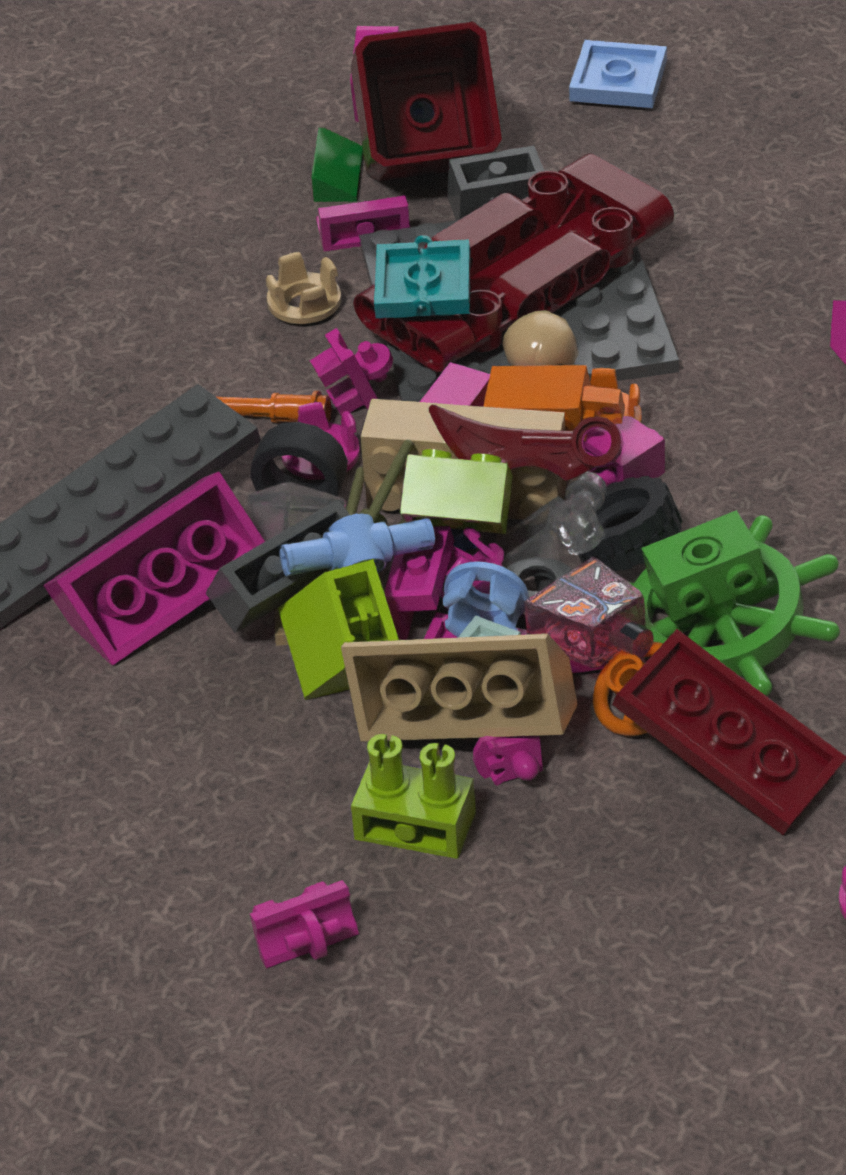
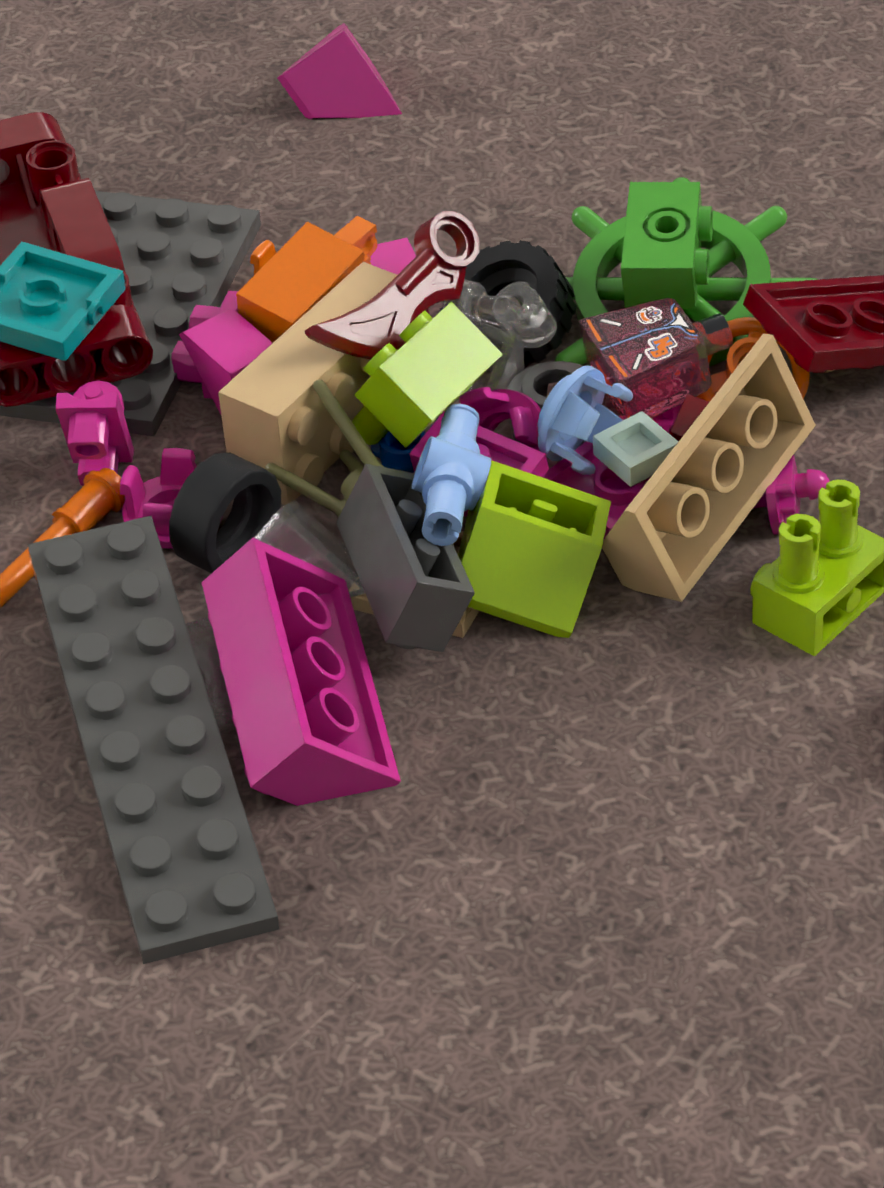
camera: 65 degrees left, 0 degrees up
tan hair [503,310,578,366] -> none

